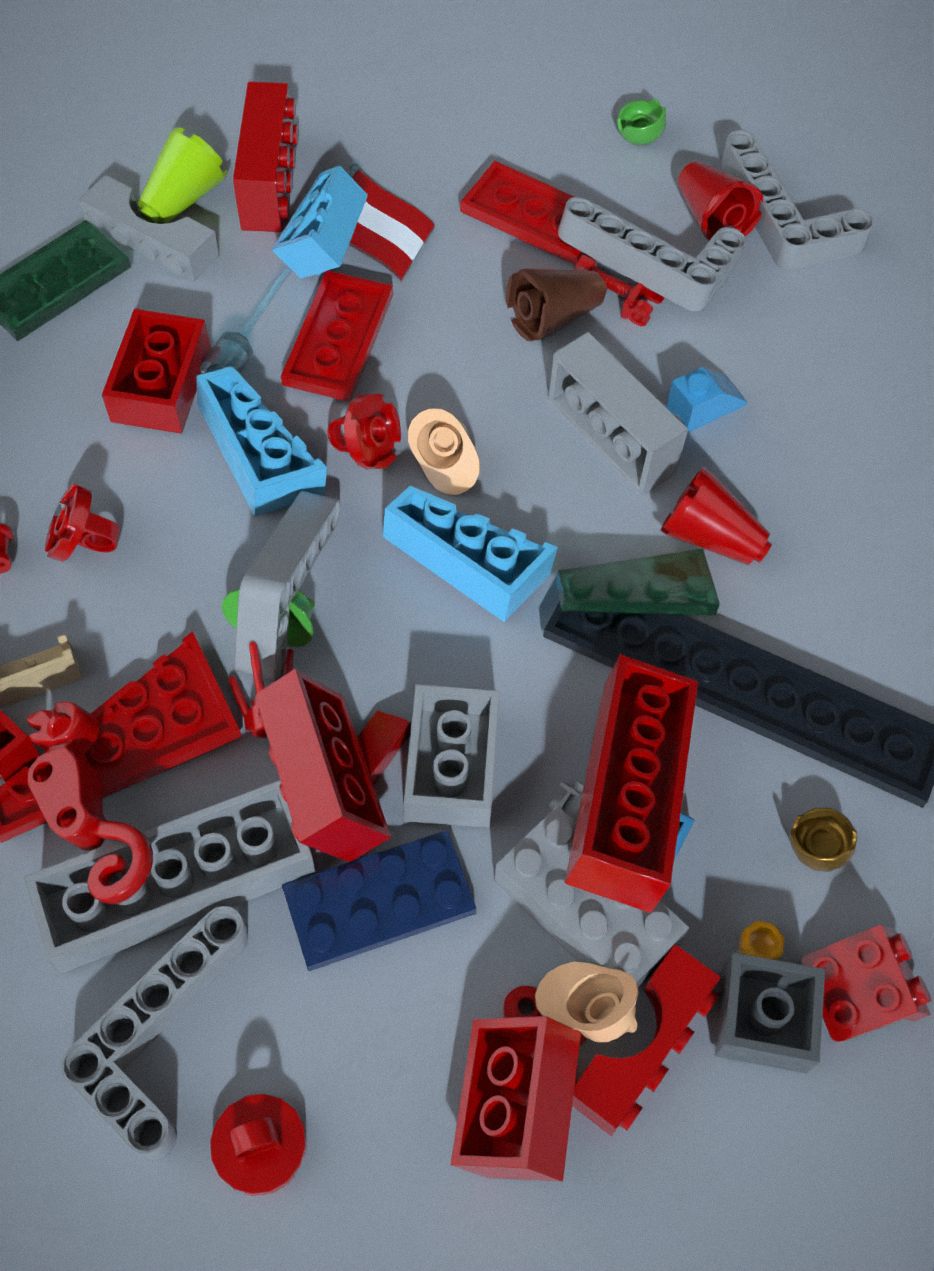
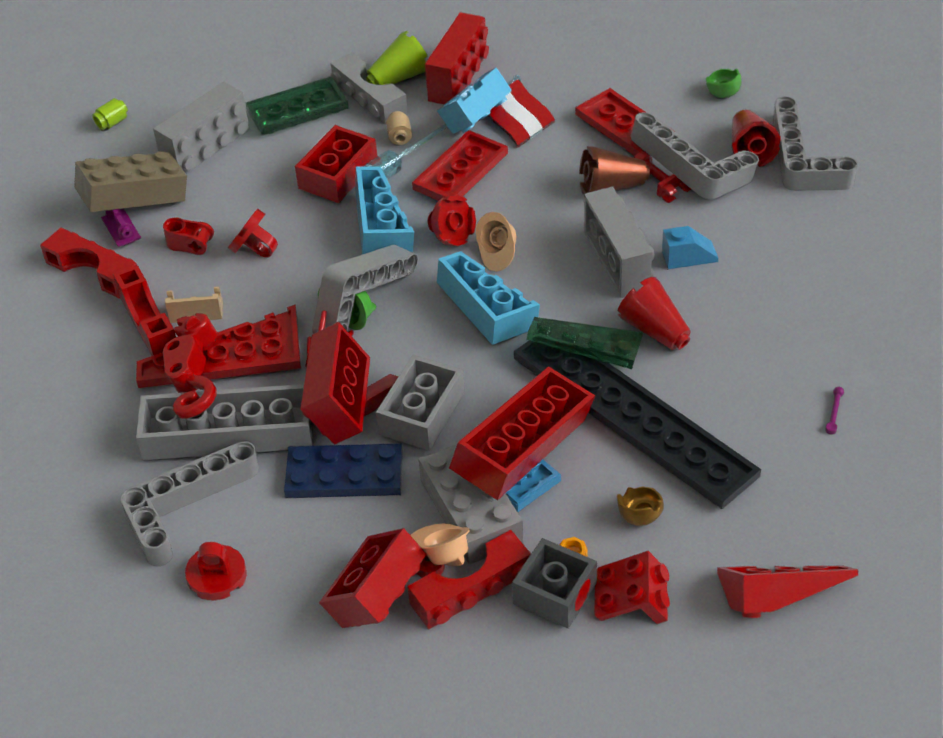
camera: 25 degrees right, 15 degrees down
none -> tan brick [386,111,412,145]

